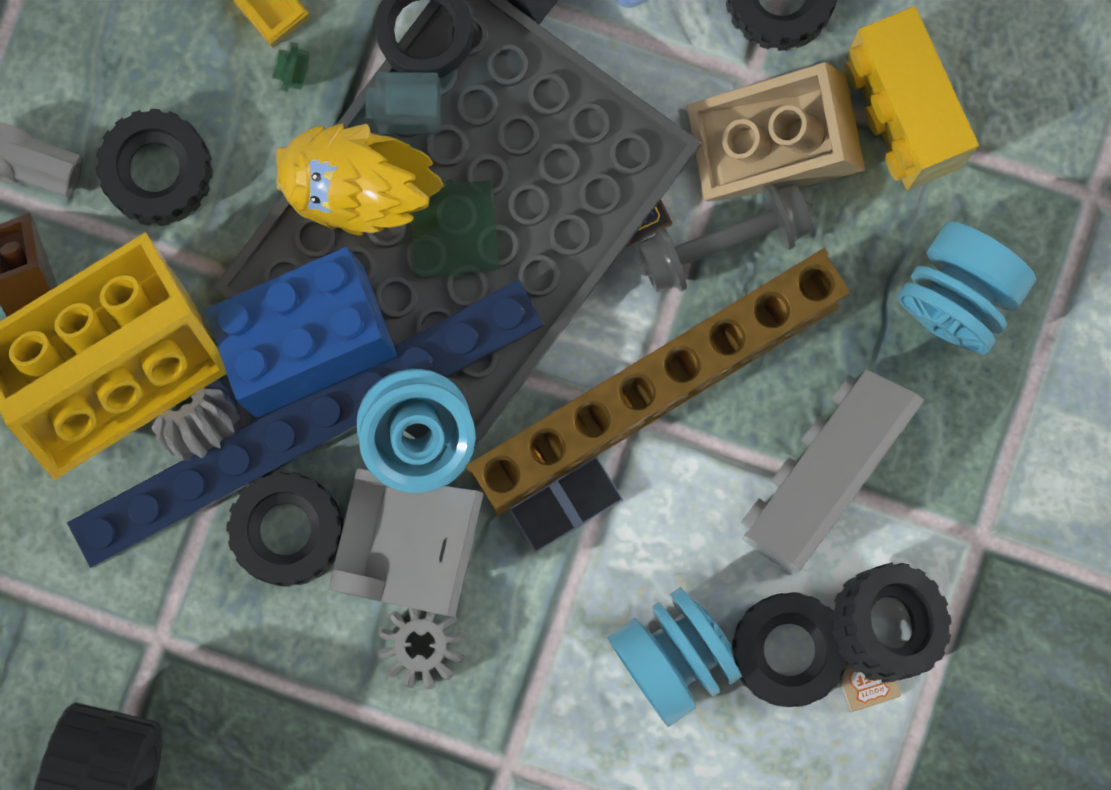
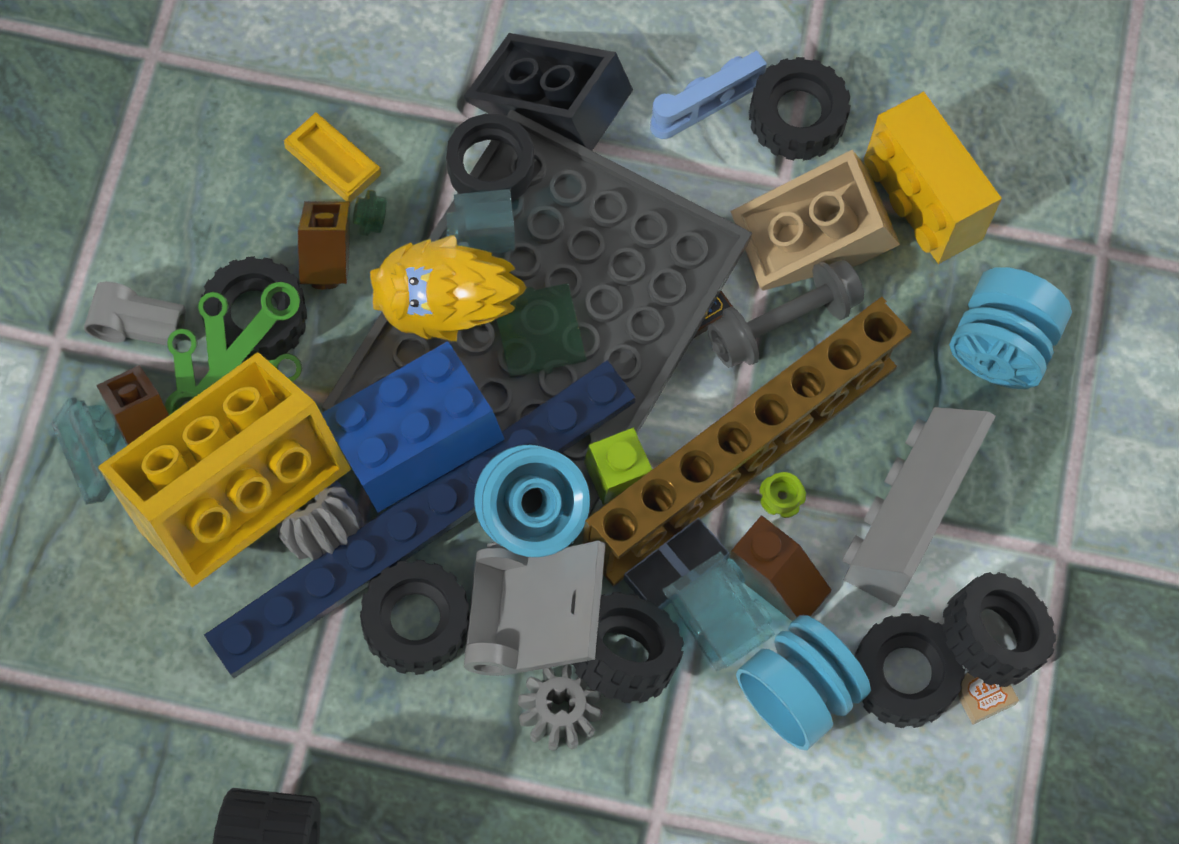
camera: 15 degrees left, 15 degrees down
none -> bright green plant [165,282,302,415]
none -> reddish brown slope [298,201,350,290]
none -> black tyre [571,592,684,703]
none -> lime brick [584,427,653,505]
none -> clear light blue brick [662,552,775,671]
none -> reddish brown slope [725,515,832,621]
none -> lime plate [759,472,806,518]

